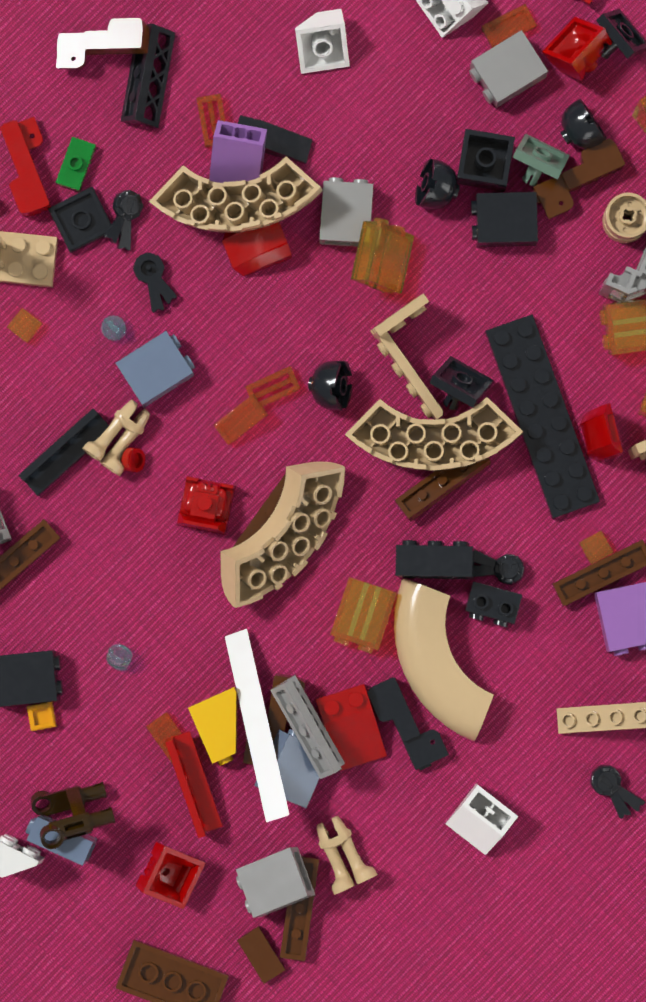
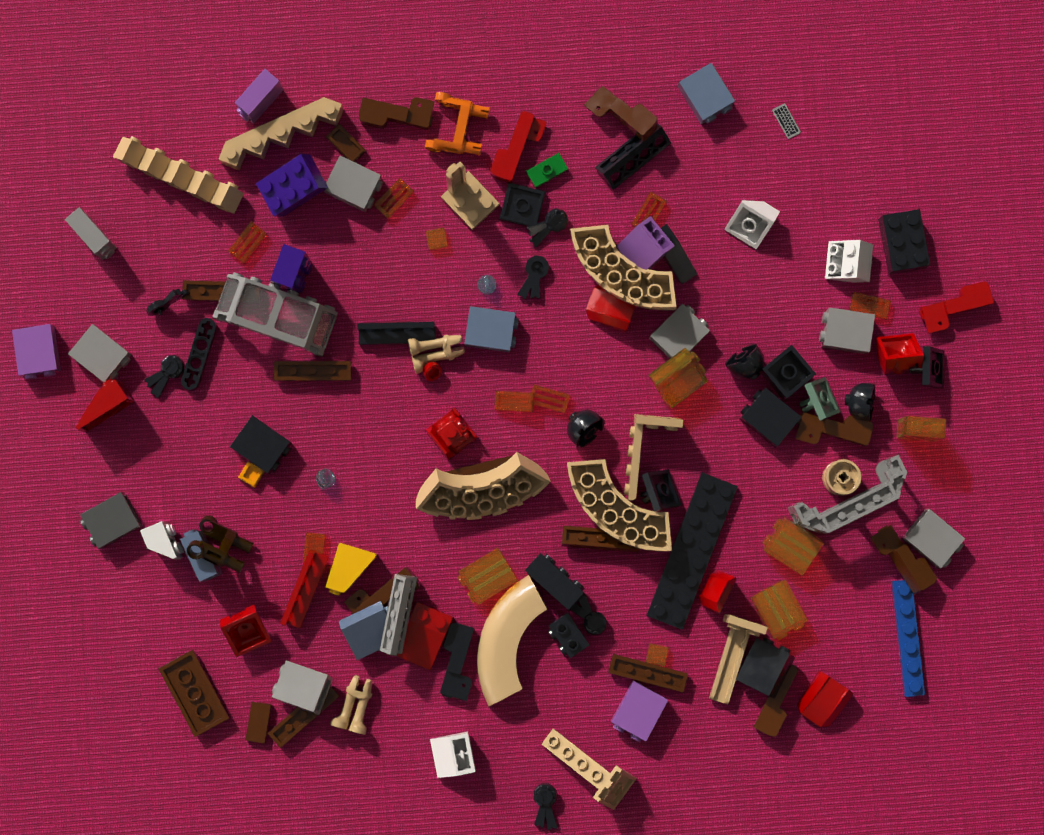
camera: 30 degrees right, 0 degrees up
white sticker [225,629,289,822] -> none

